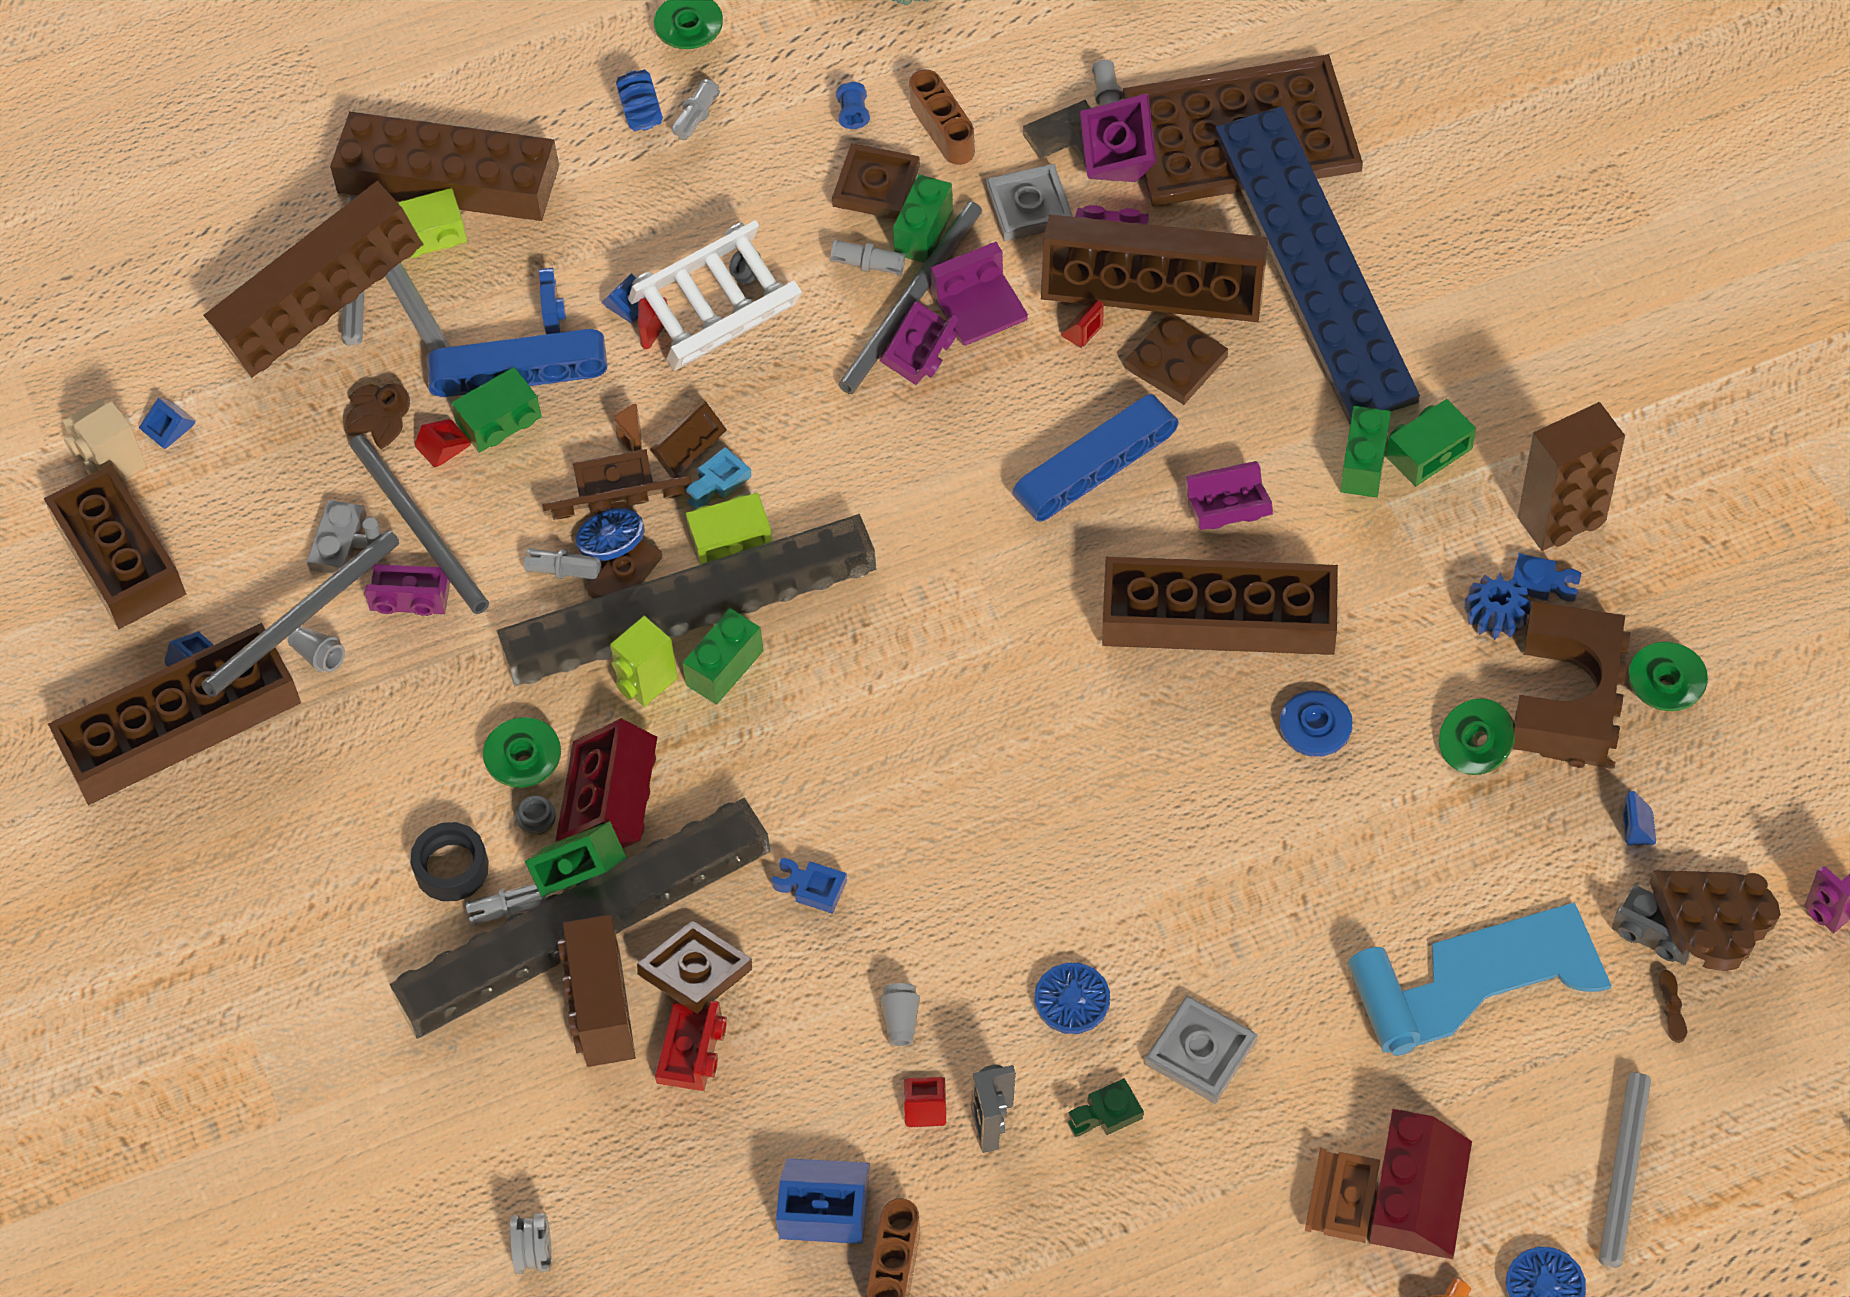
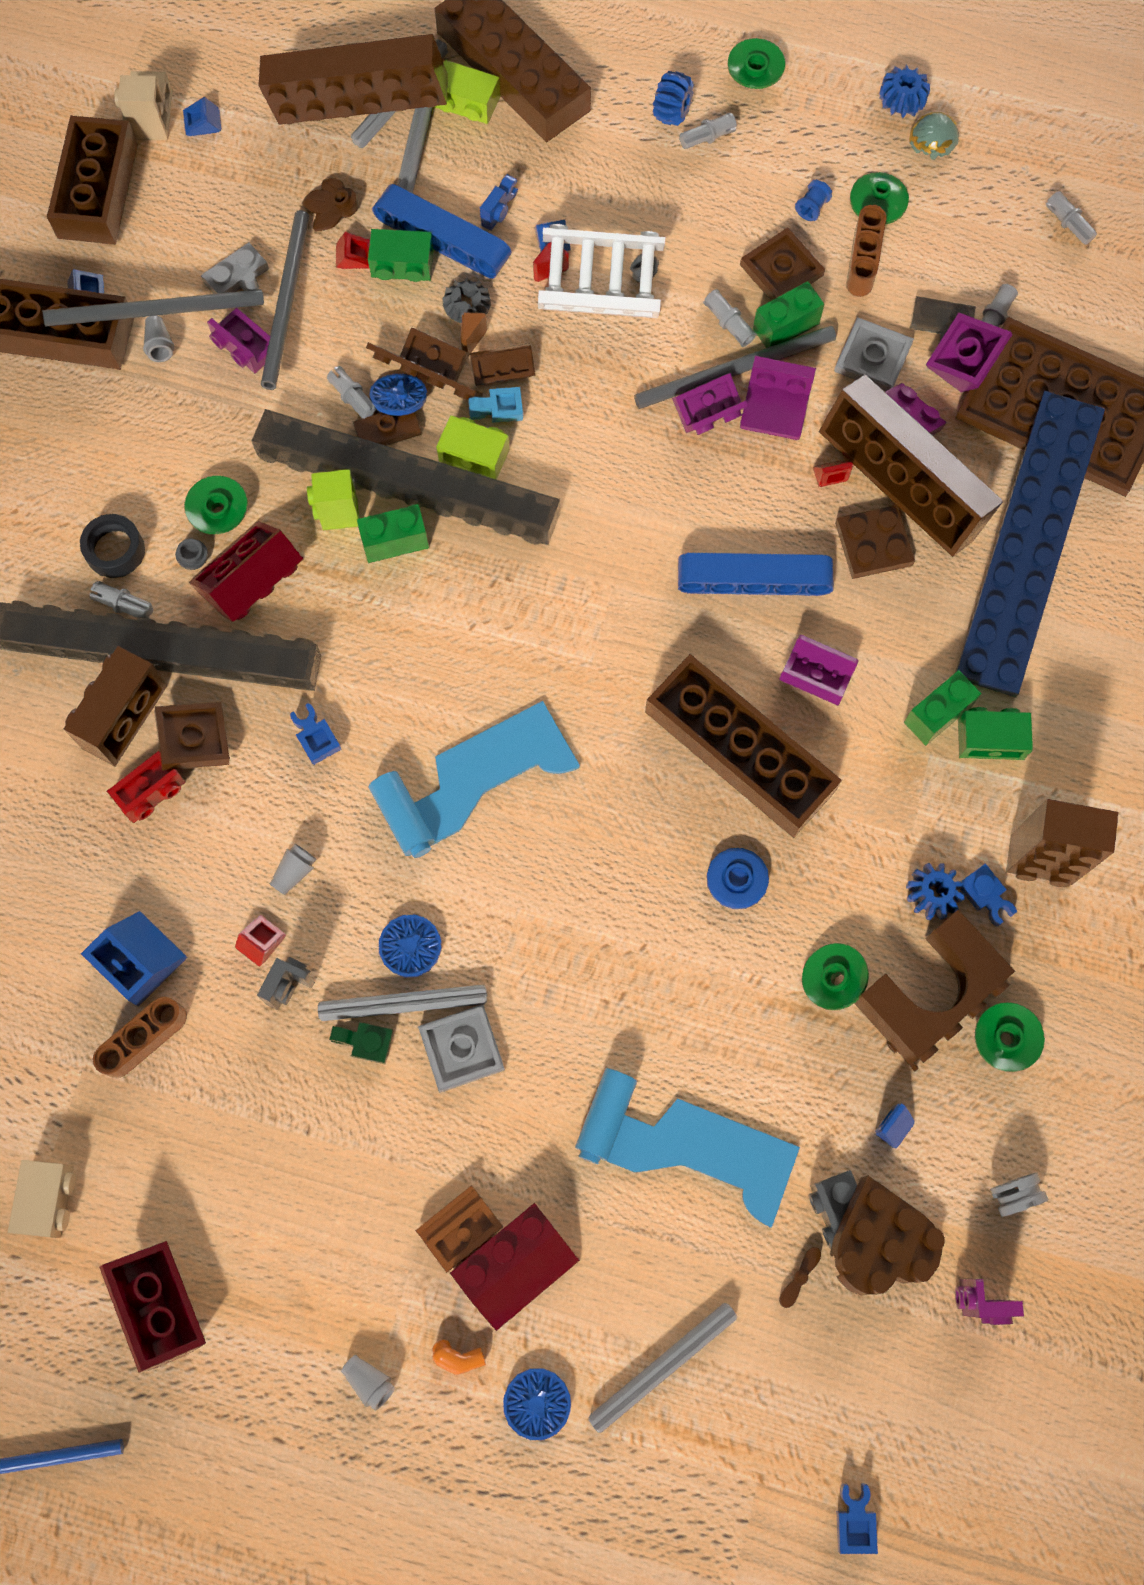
camera: 35 degrees right, 15 degrees up
green brick [525,821,626,897] -> none
none -> light grey axle [318,985,487,1021]
none -> dark azure door [368,701,580,858]
none -> dark grey gear [442,278,491,323]
none -> green dish [850,172,909,224]
none -> light grey wheel [990,1173,1049,1217]

